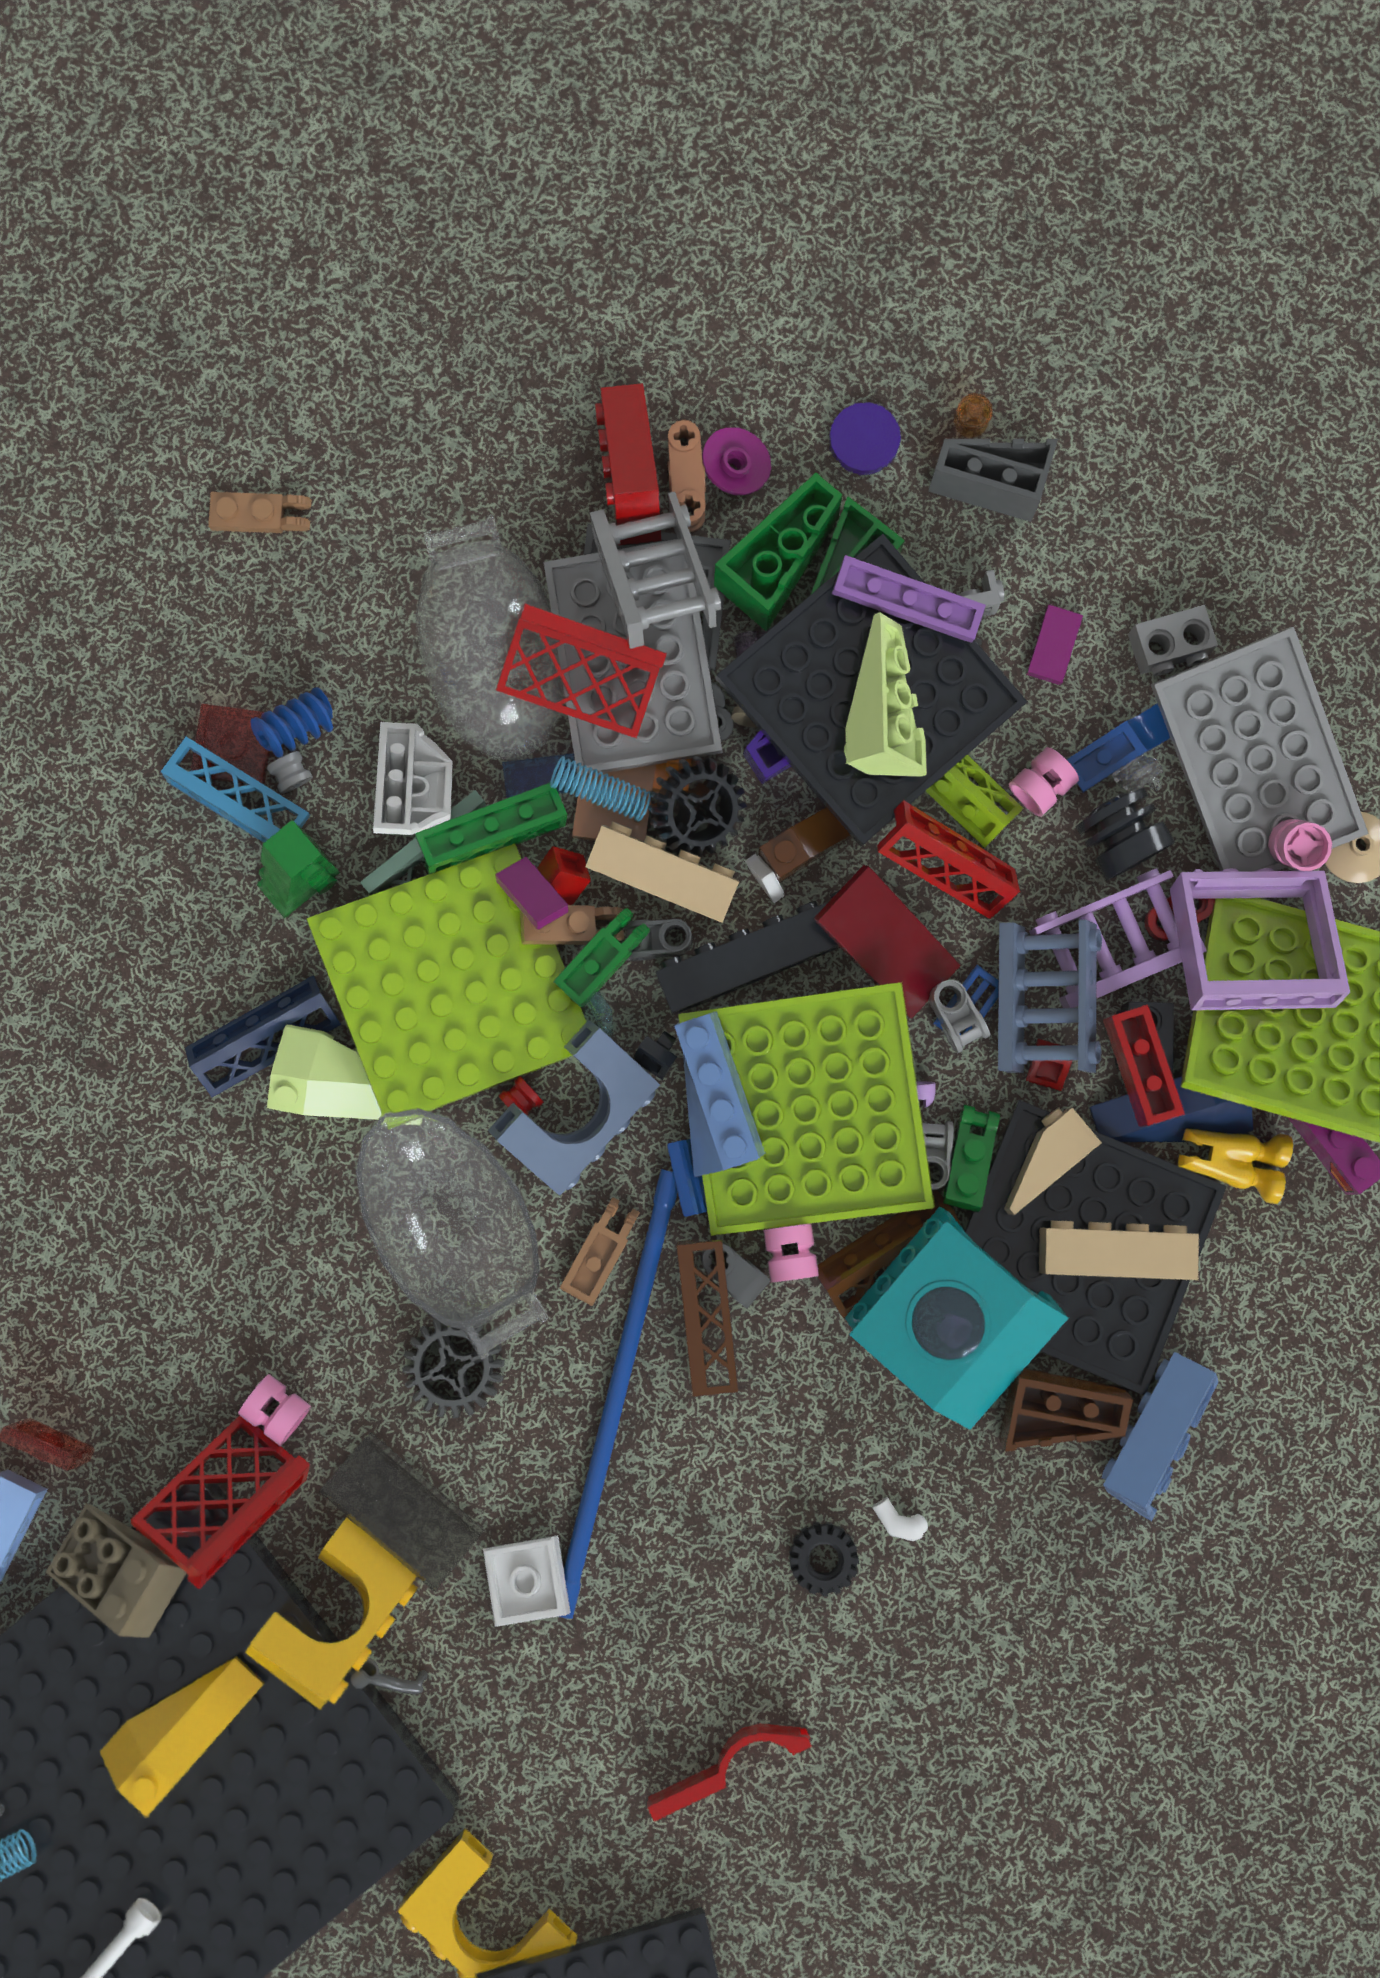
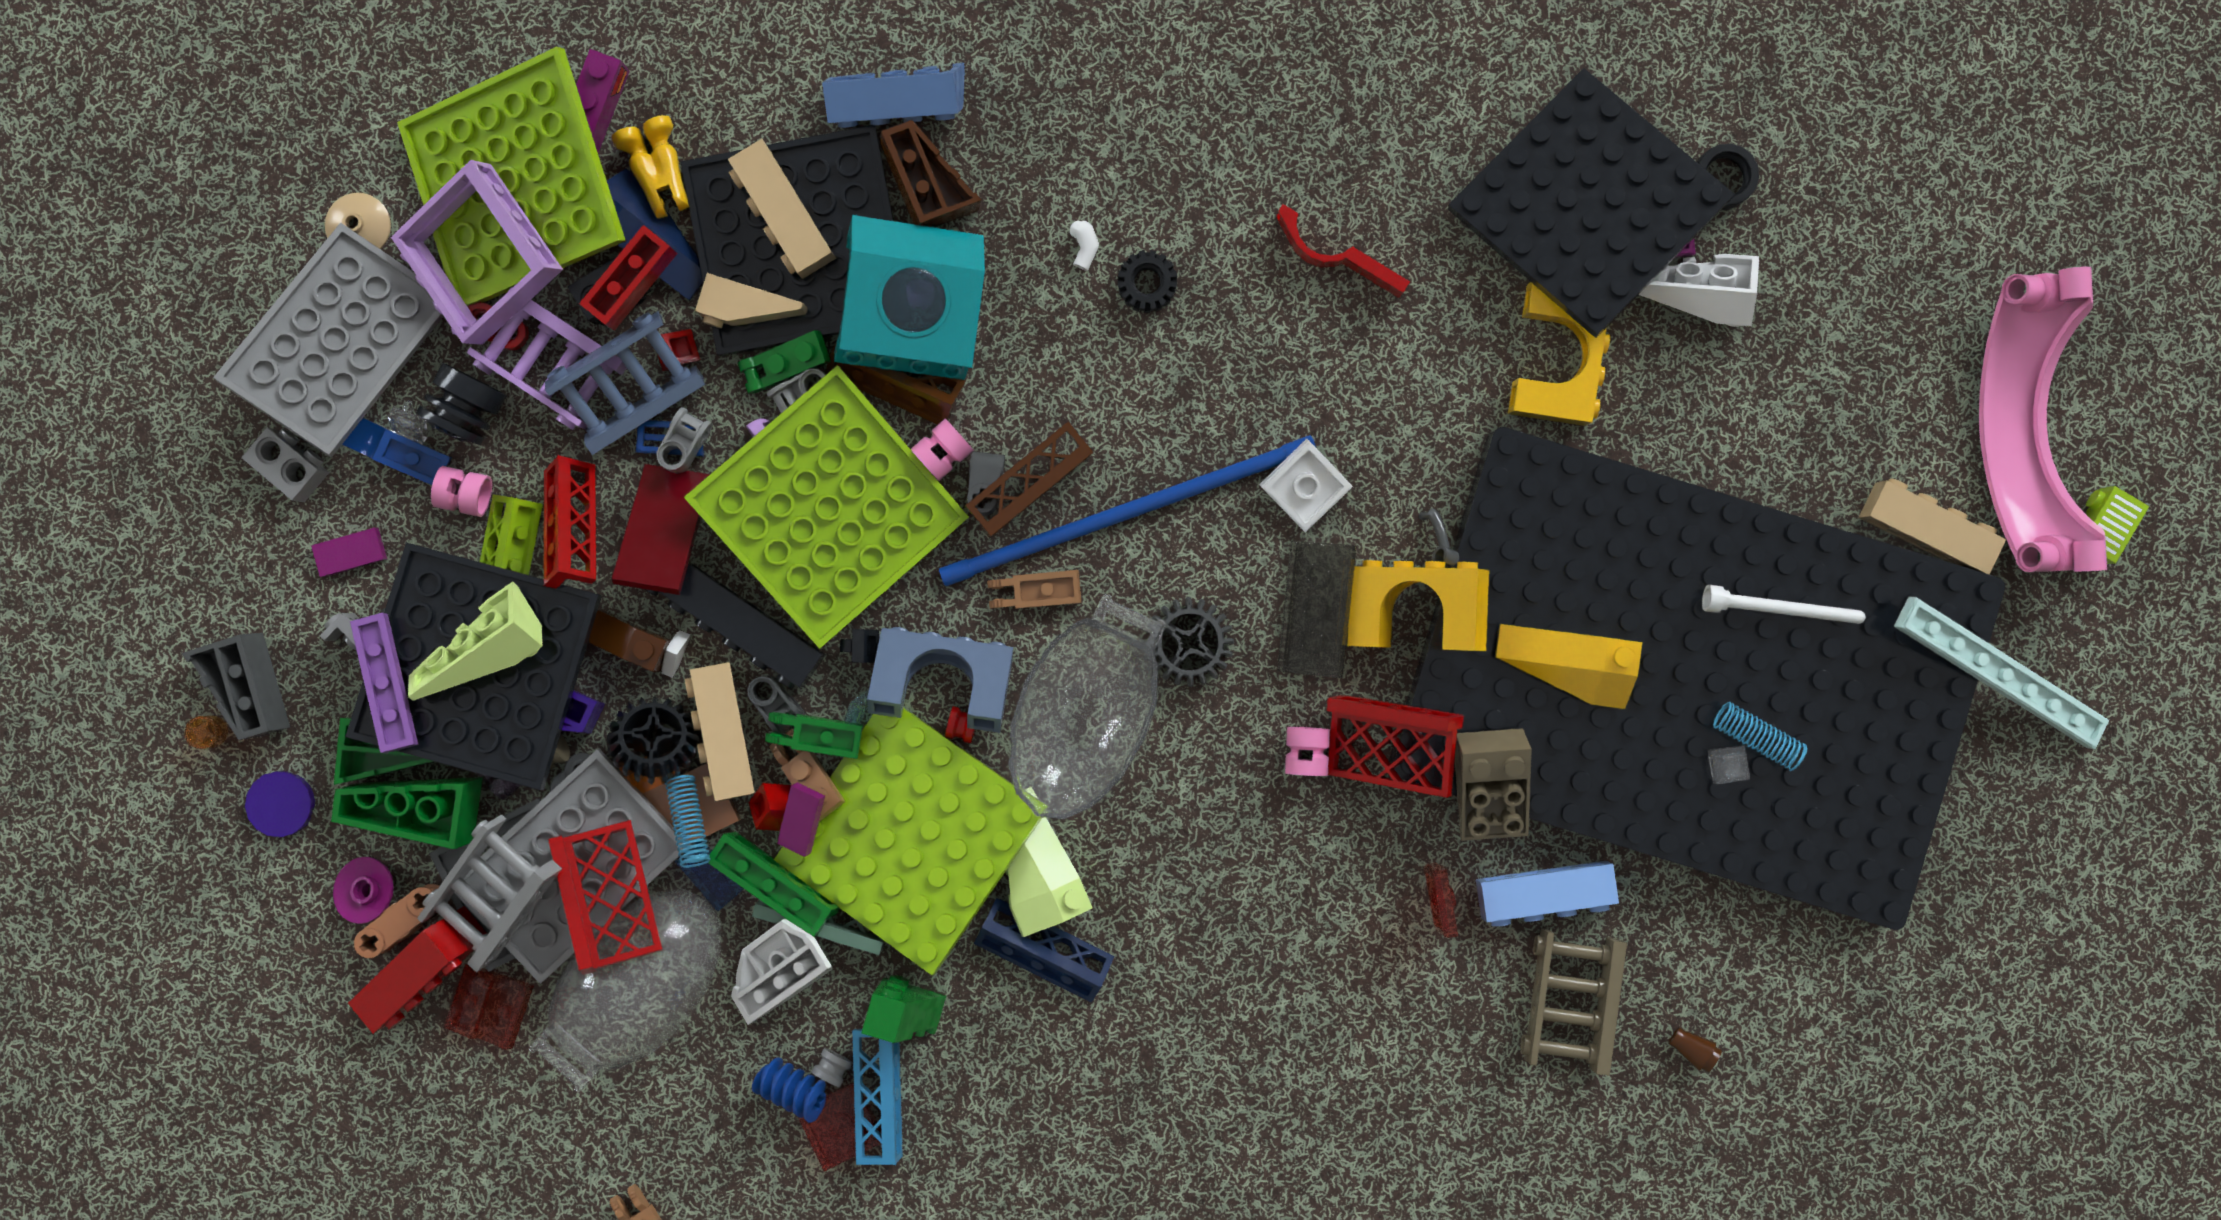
camera: 125 degrees left, 5 degrees up
blue tile [667,1139,707,1217] -> none
medium blue wedge [674,1011,765,1177] -> none
bright pink wheel [1268,819,1332,871] -> none
none -> clear red slope [444,964,534,1050]

